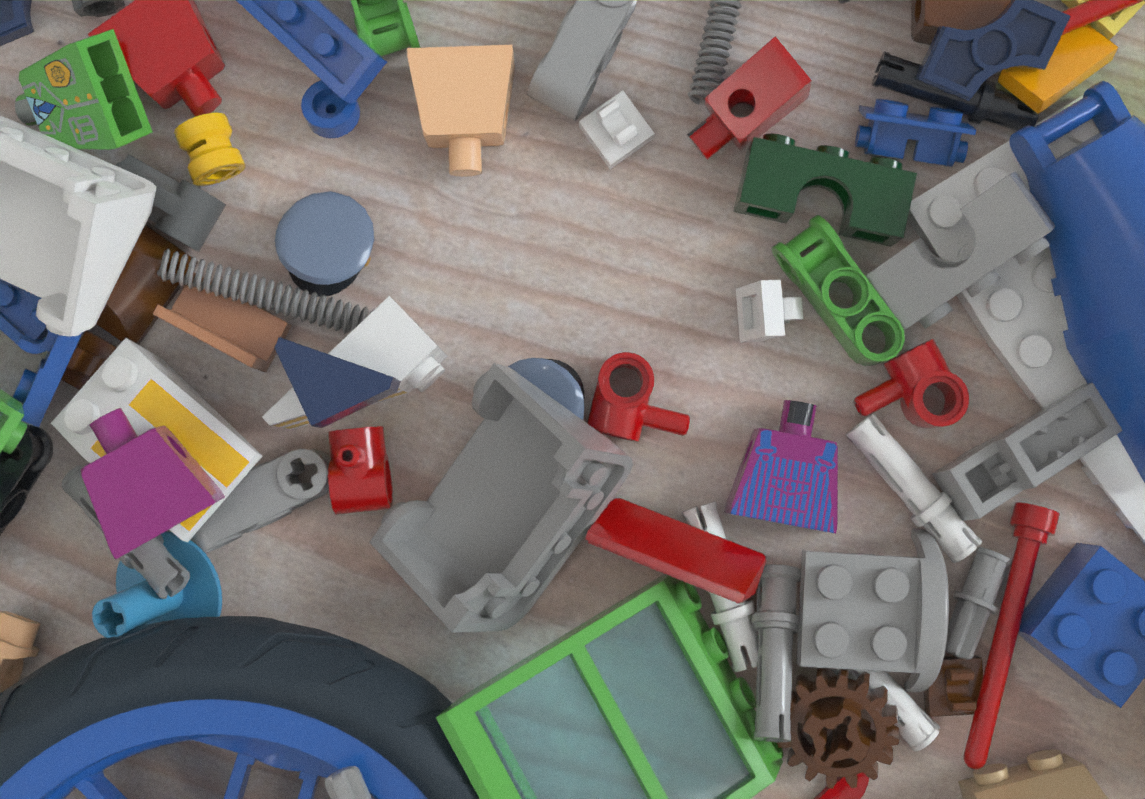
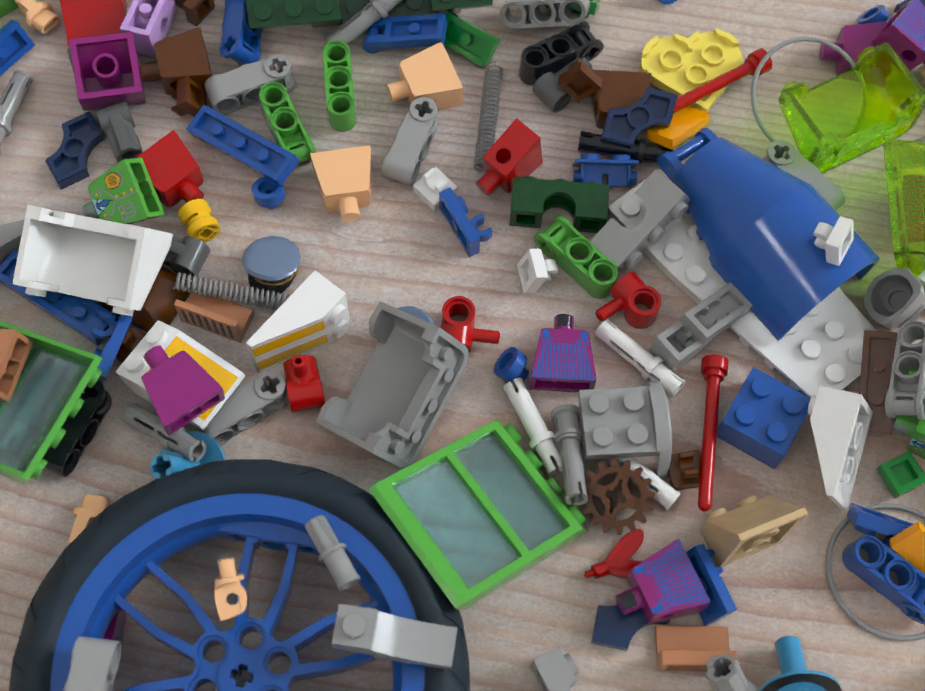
camera: 10 degrees left, 20 degrees down
dark blue slope [275,337,401,428] -> none
red slope [585,498,766,604] -> none
light grey axle [945,547,1012,660] -> none
none -> blue plate [439,187,493,257]
none -> blue tile [494,347,529,382]

